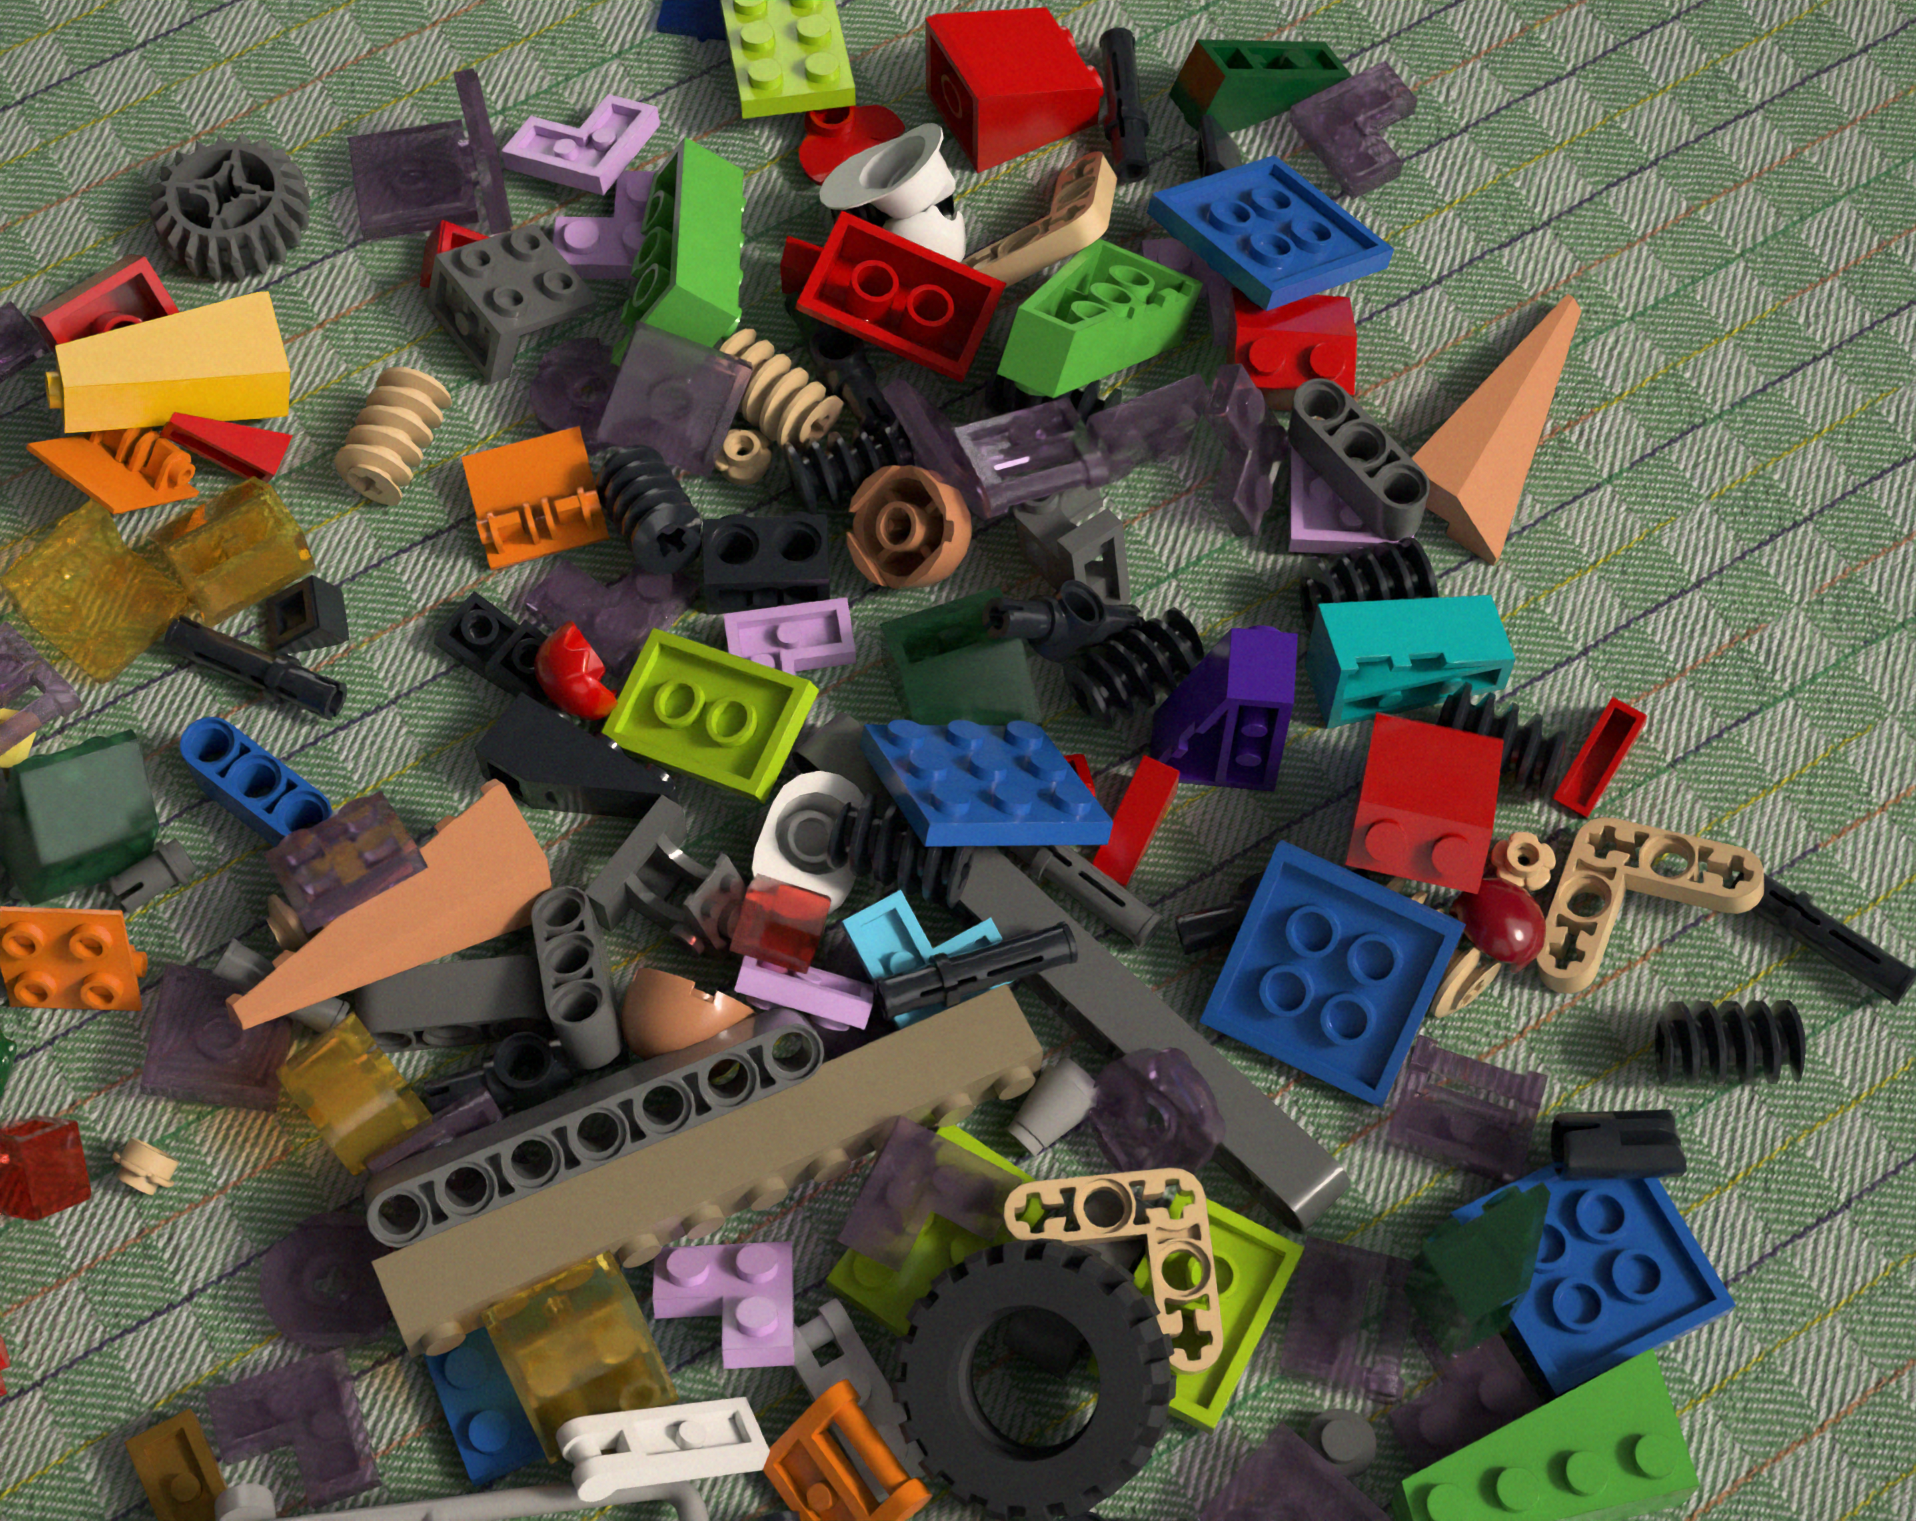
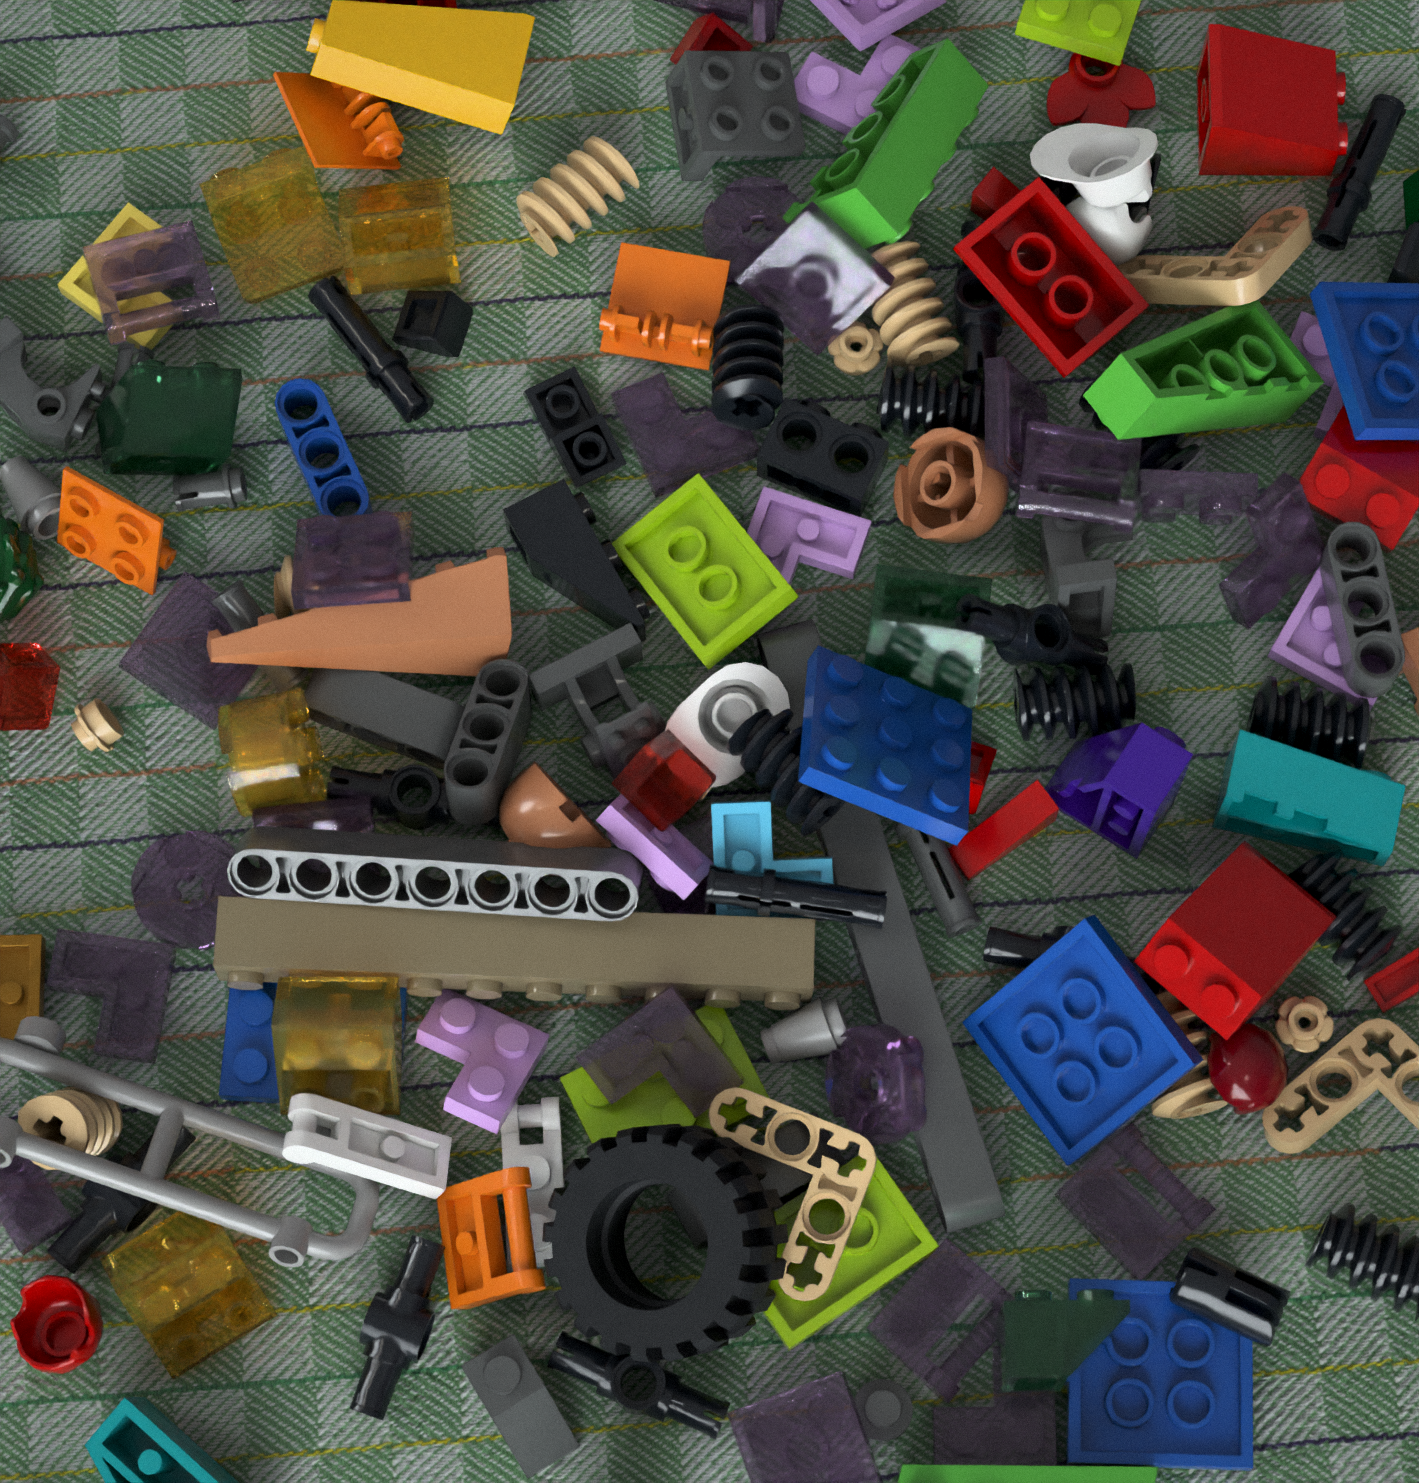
camera: 30 degrees right, 10 degrees up
red piece [160,412,293,488] -> none
red hair [534,619,618,720] -> none

